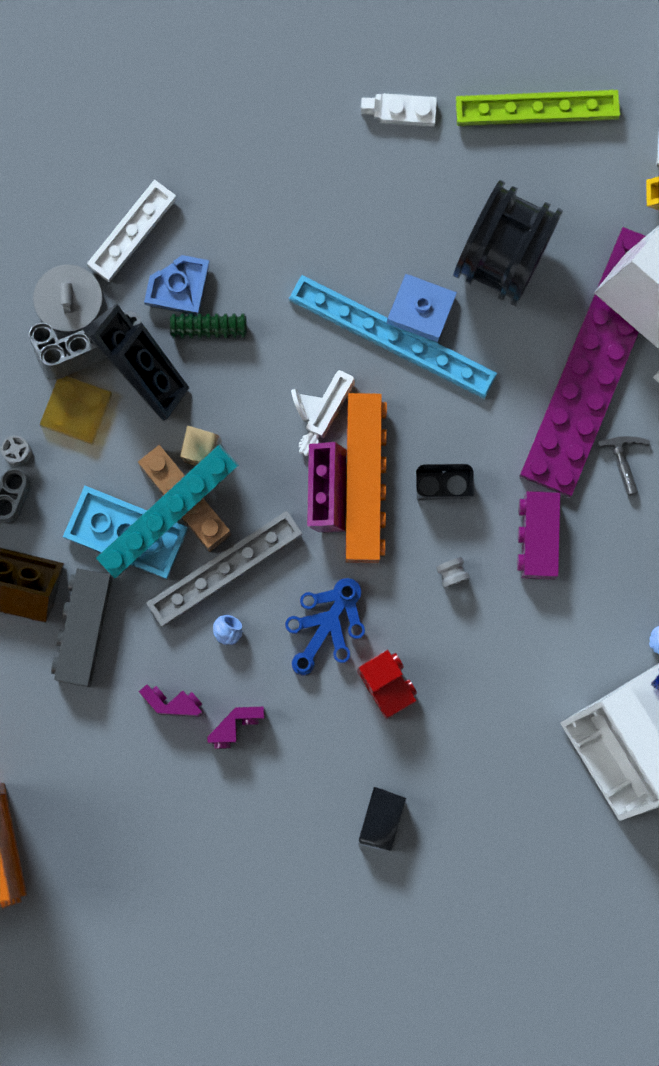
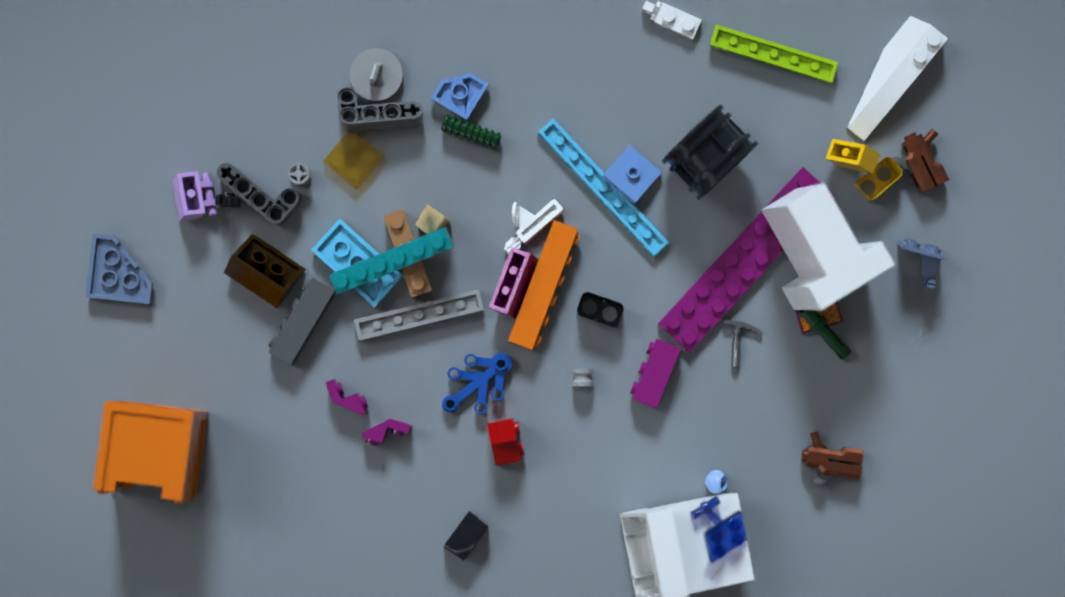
camera: 25 degrees right, 5 degrees up
black slope [82,304,190,421] -> none
white plate [87,179,177,283] -> none
light blue piece [213,615,242,645] -> none

